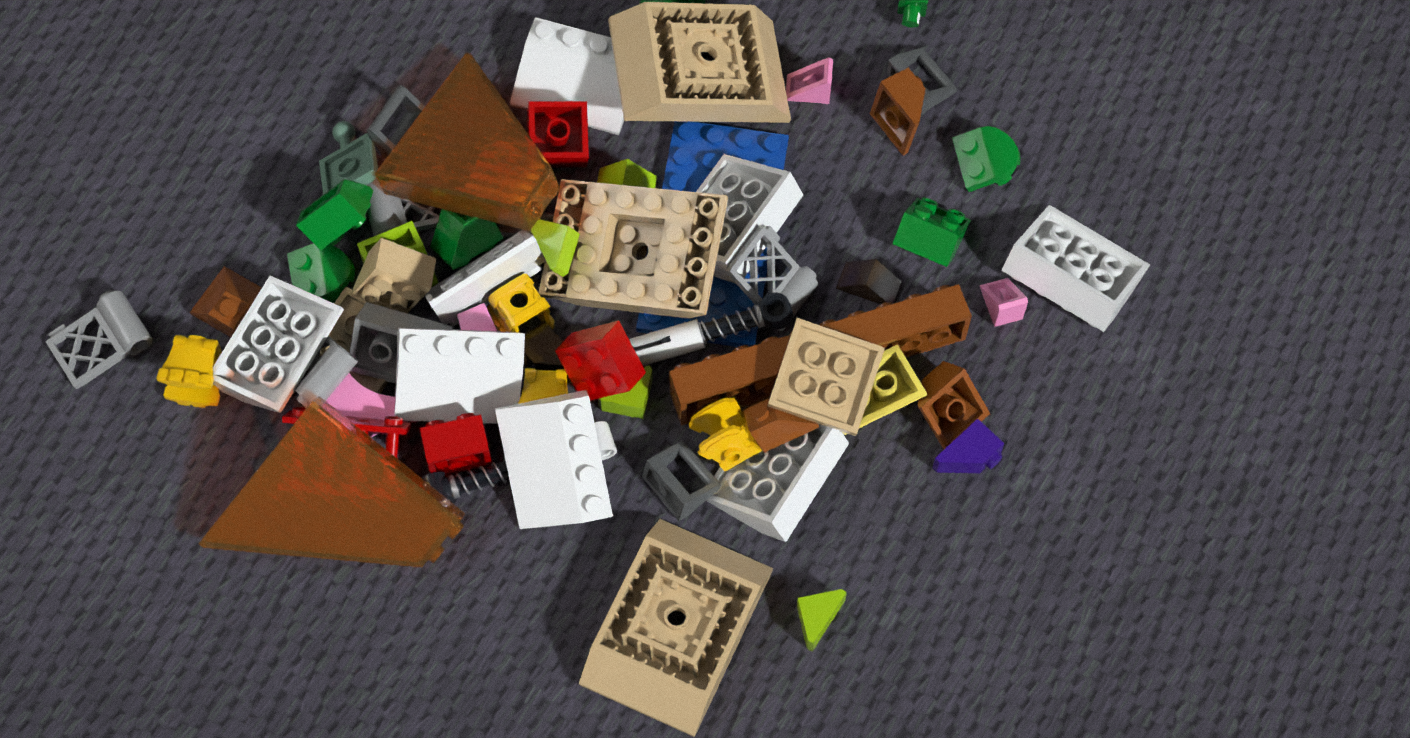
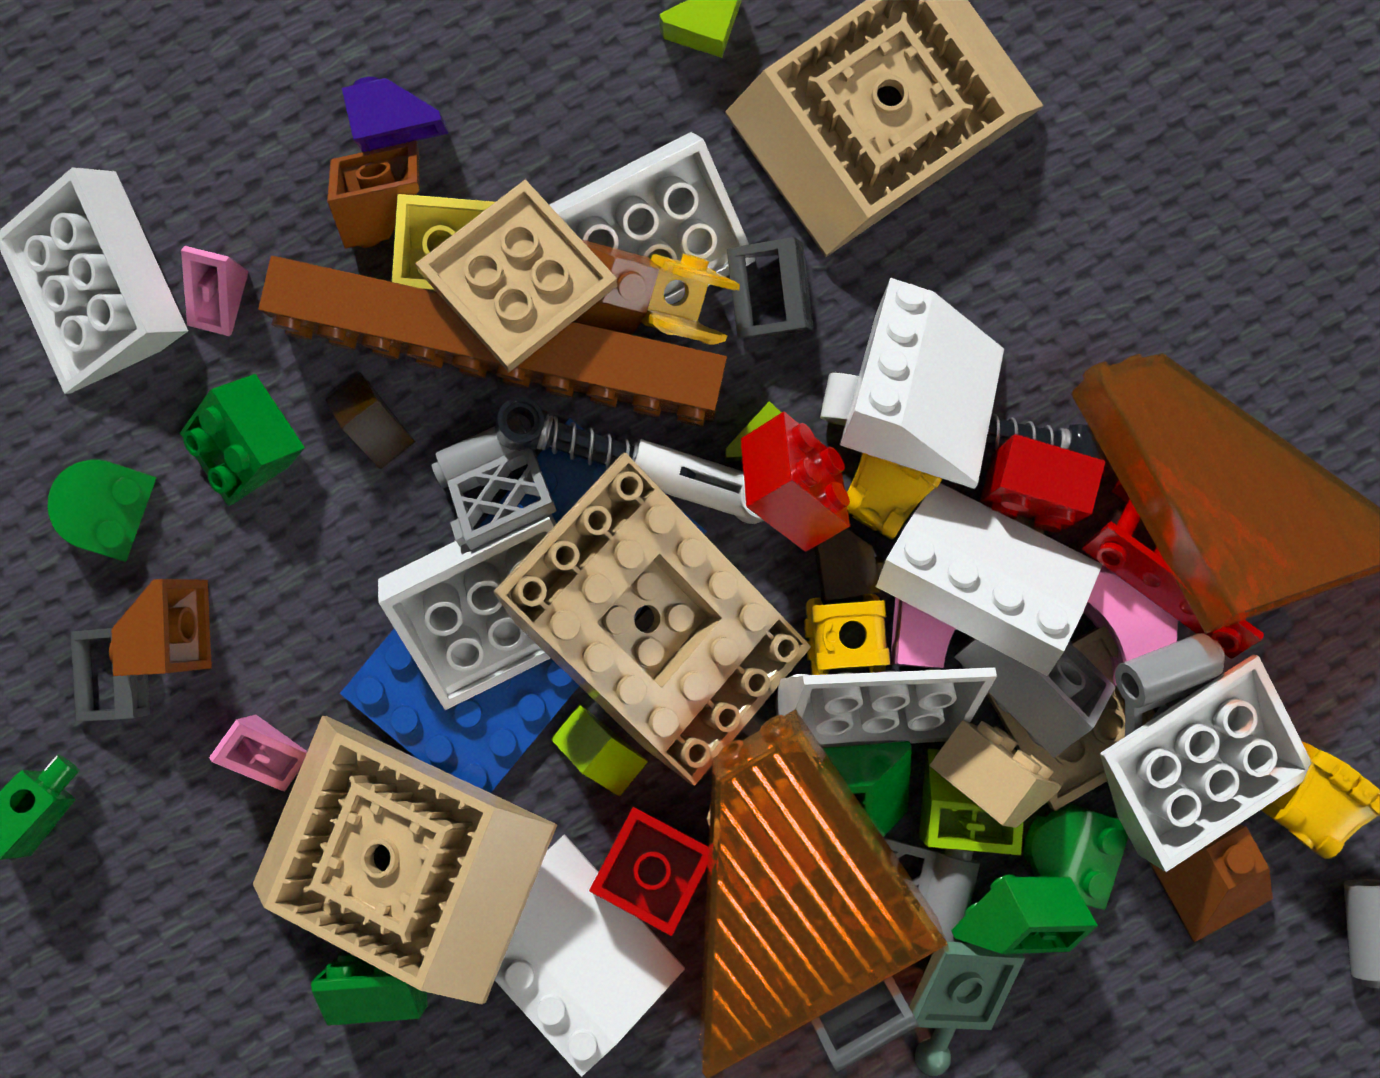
camera: 150 degrees left, 20 degrees up
lime slope [526,218,580,277] -> none

